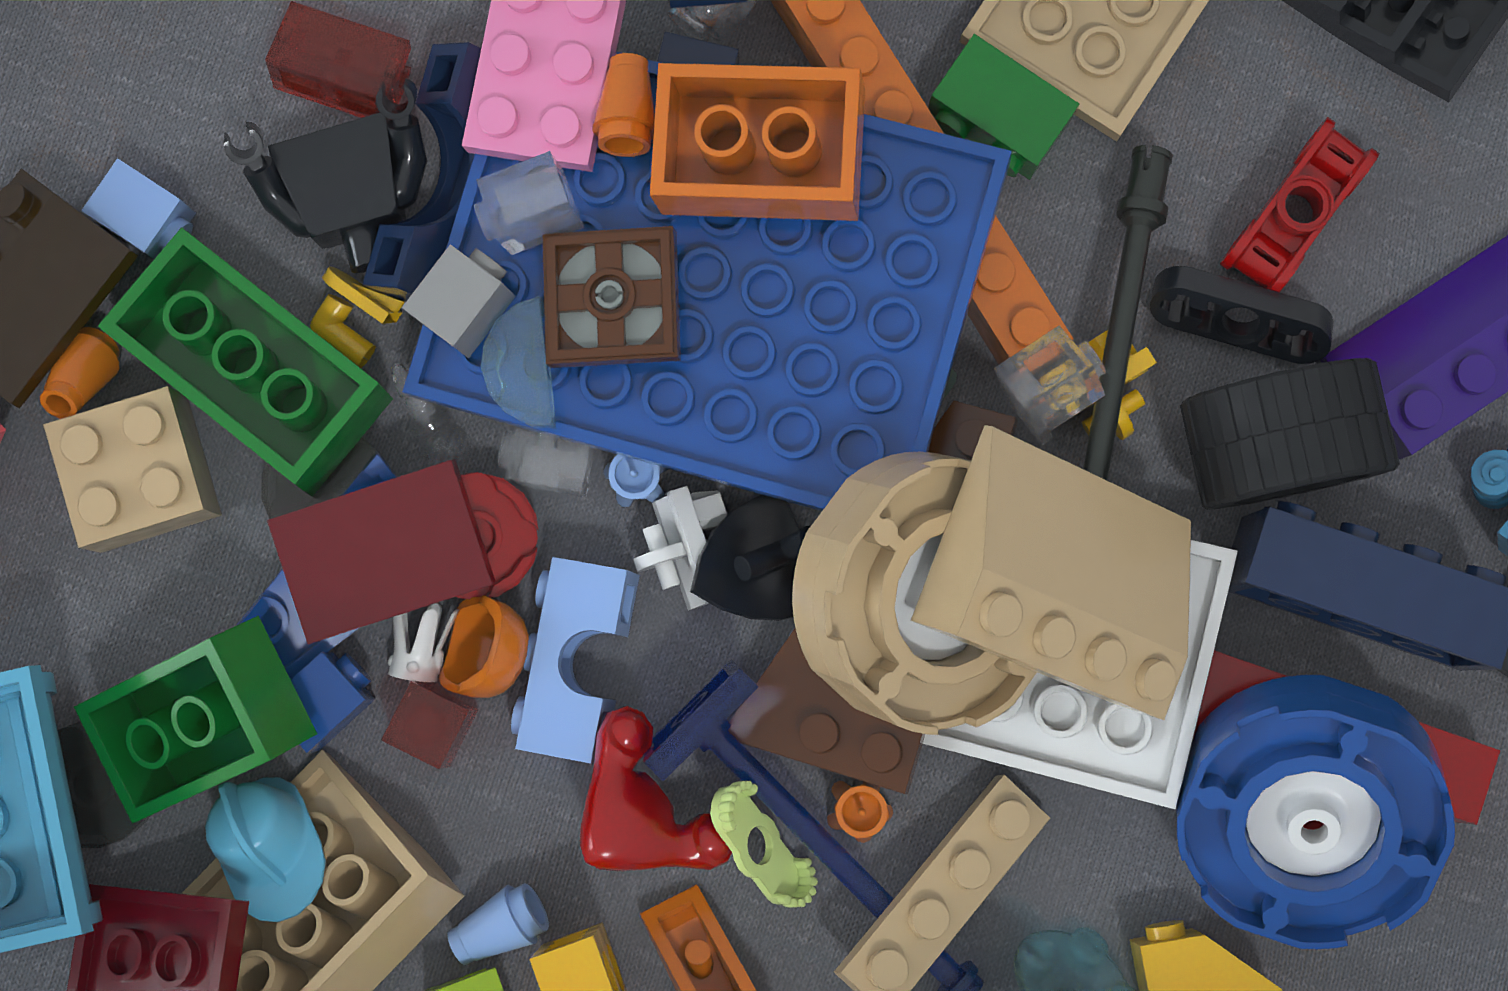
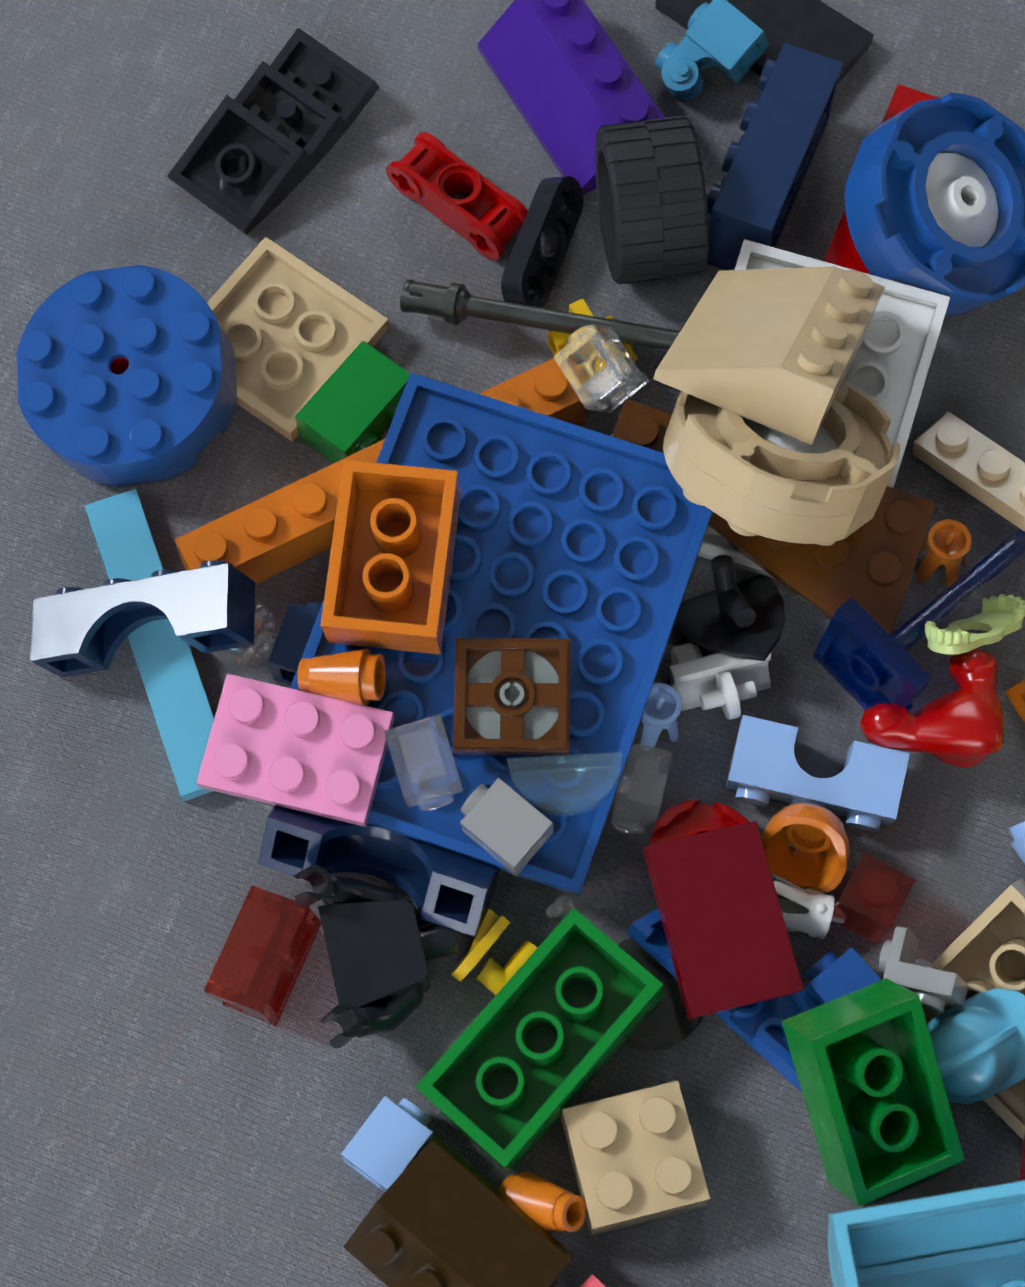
camera: 90 degrees left, 15 degrees down
none -> light grey bracket [879,926,968,1012]

